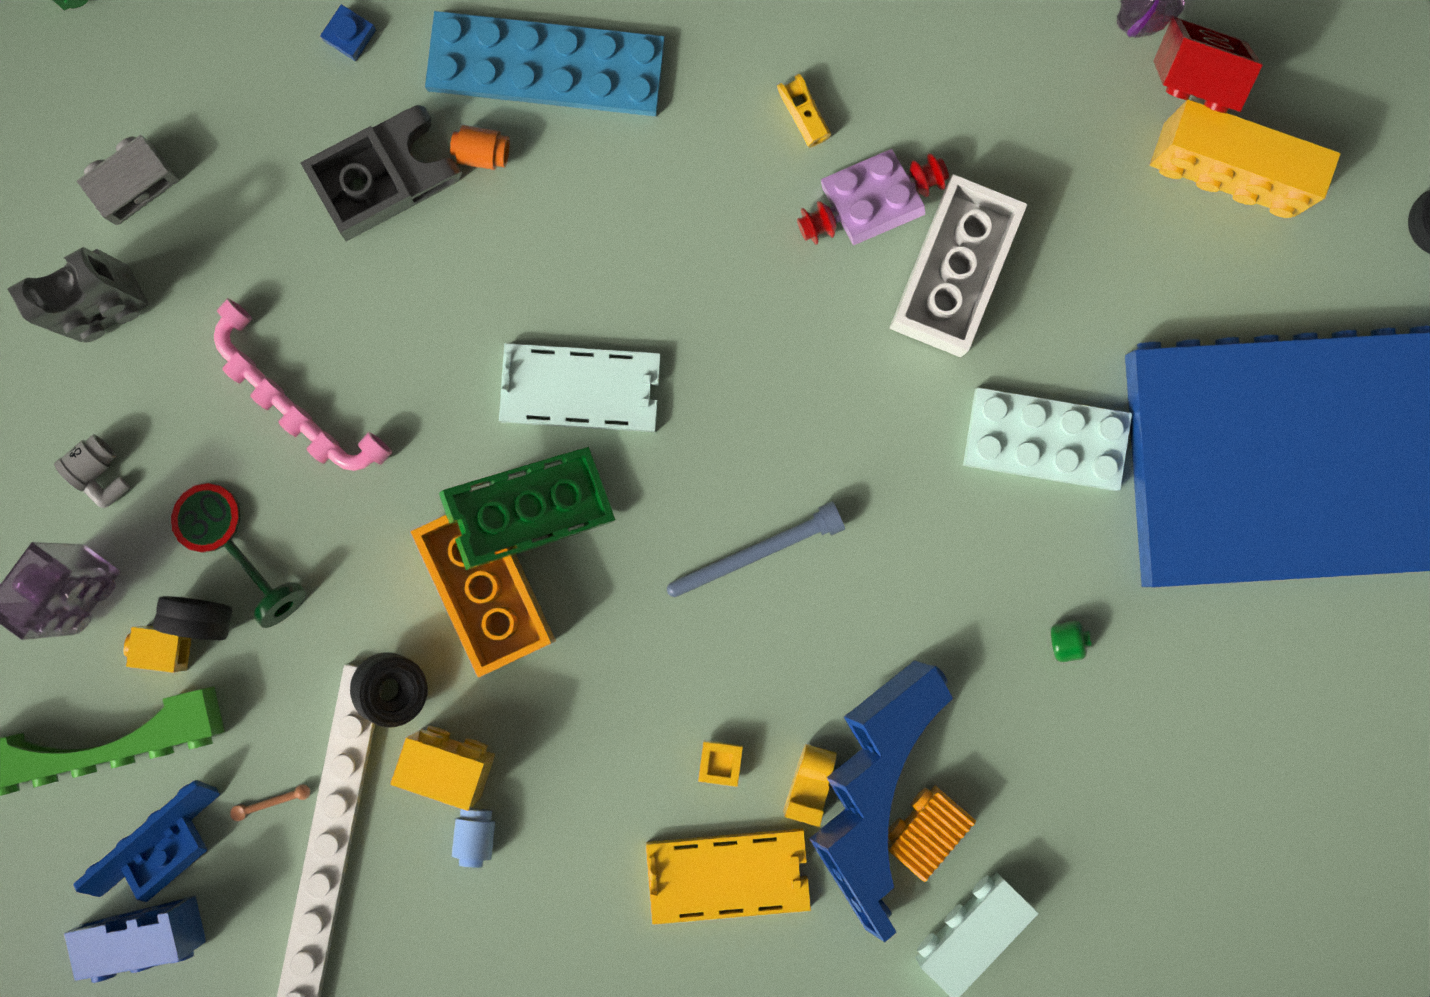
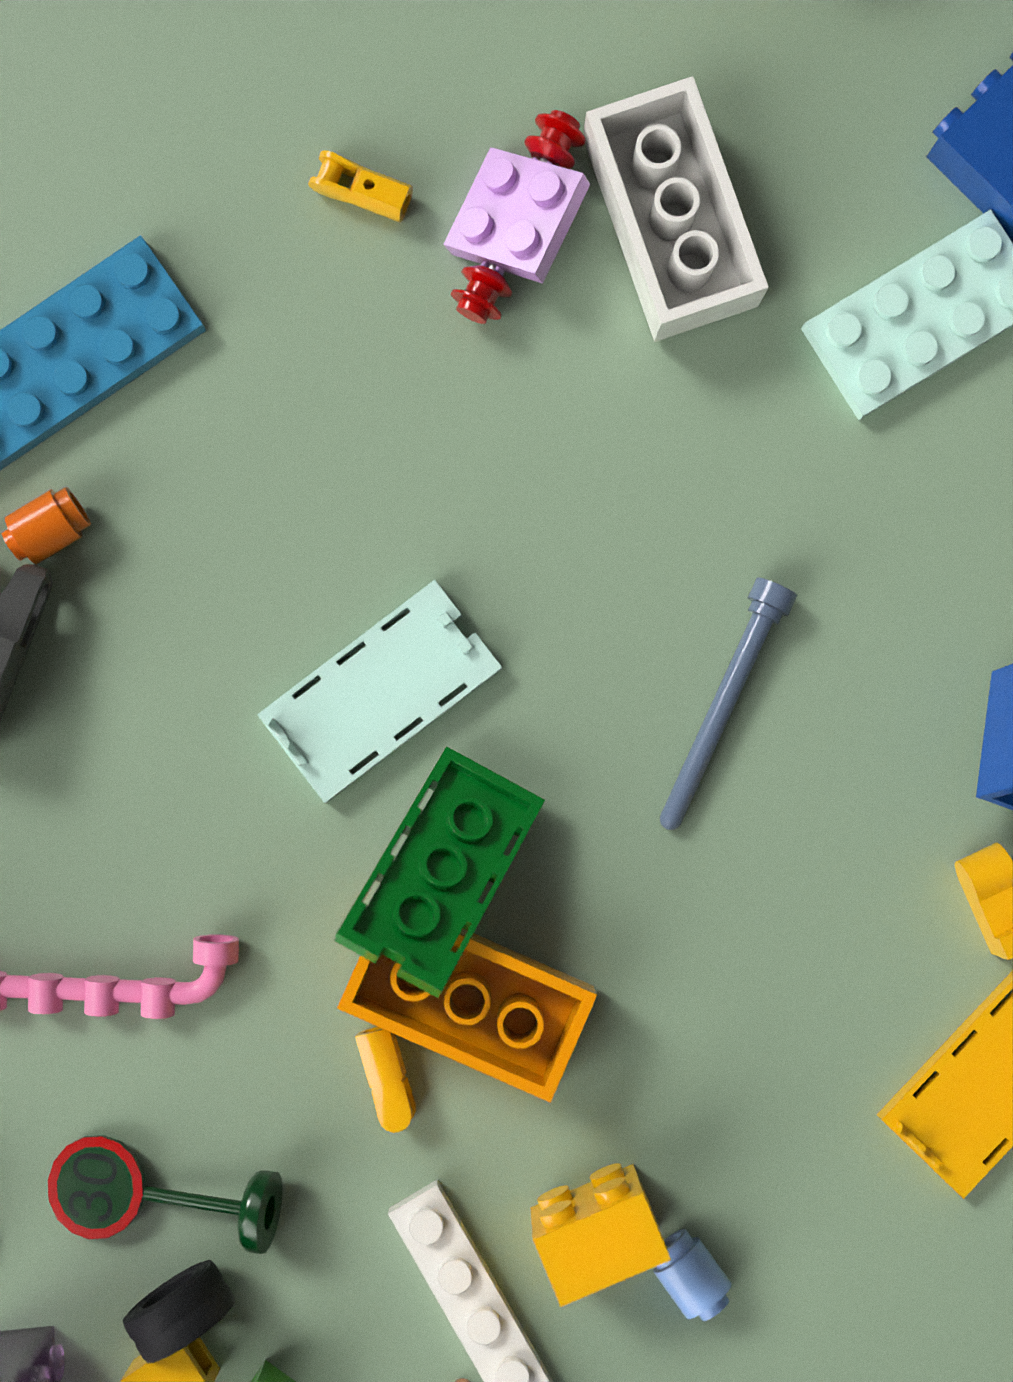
camera: 45 degrees left, 0 degrees up
black tyre [350,652,428,728] -> none
yellow plate [698,740,743,787] -> none
none -> yellow bar [355,1026,416,1133]

